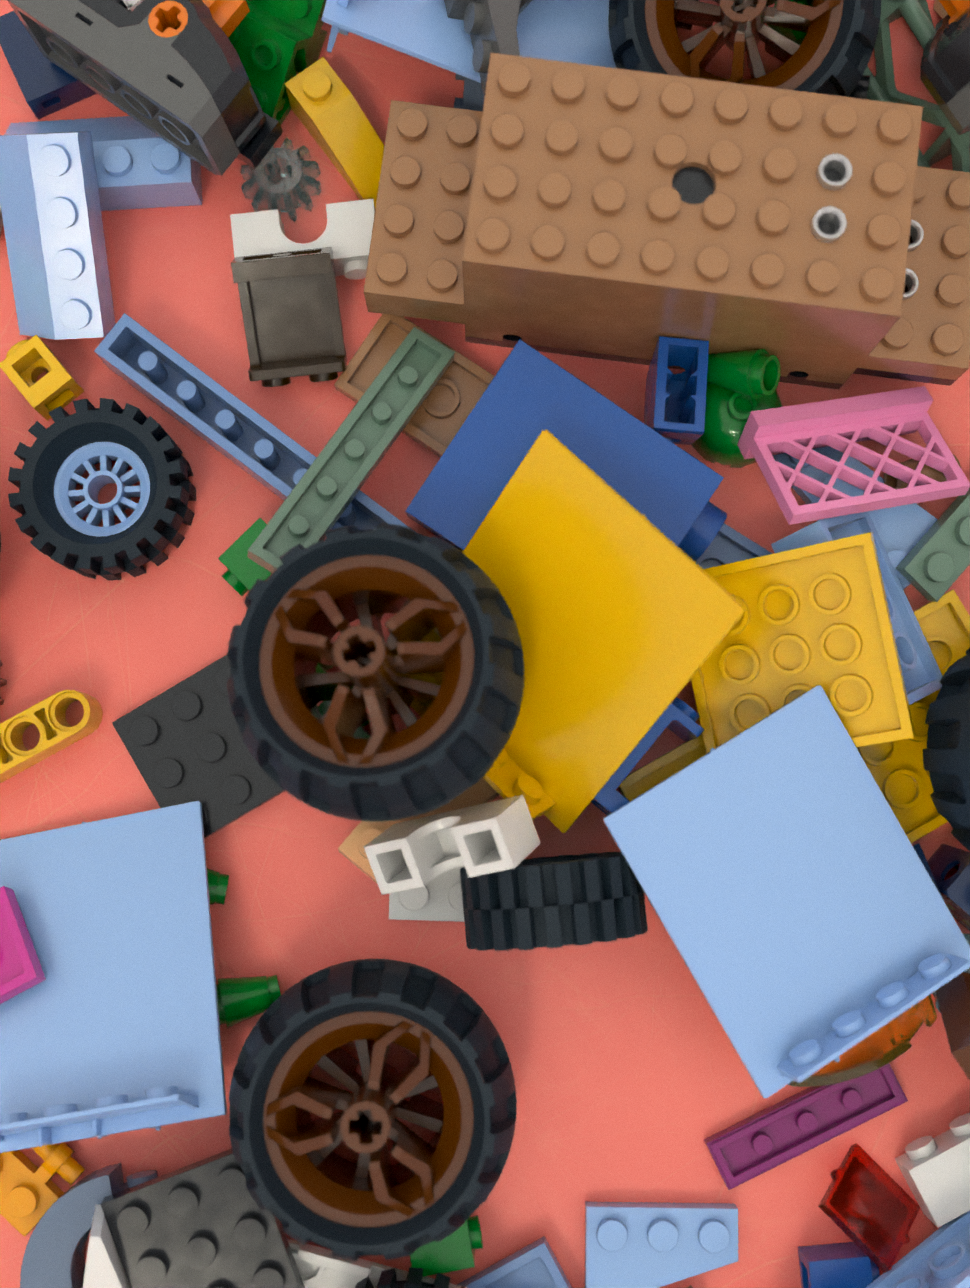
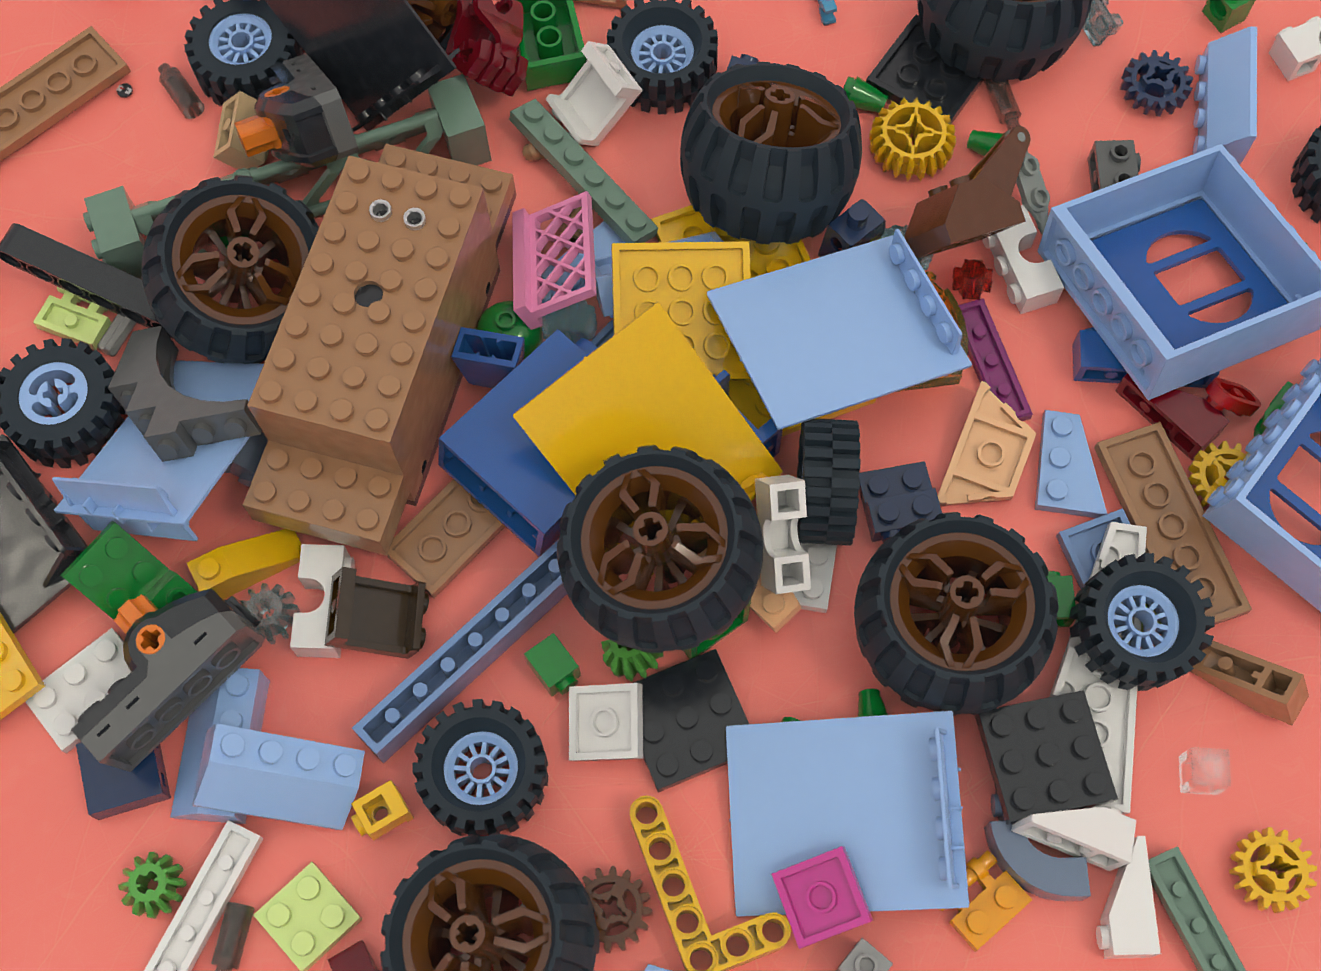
camera: 80 degrees left, 15 degrees down
sand green plate [248,327,455,573] -> none
green cone [707,349,781,399] -> none
clear red piece [818,1143,920,1272] -> none
none -> clear light blue gear [541,300,597,343]
none -> white plate [569,683,643,761]
none -> dark blue plate [859,461,942,543]
none -> light nougat wing [938,381,1037,506]
none -> clear red gear [952,259,993,300]

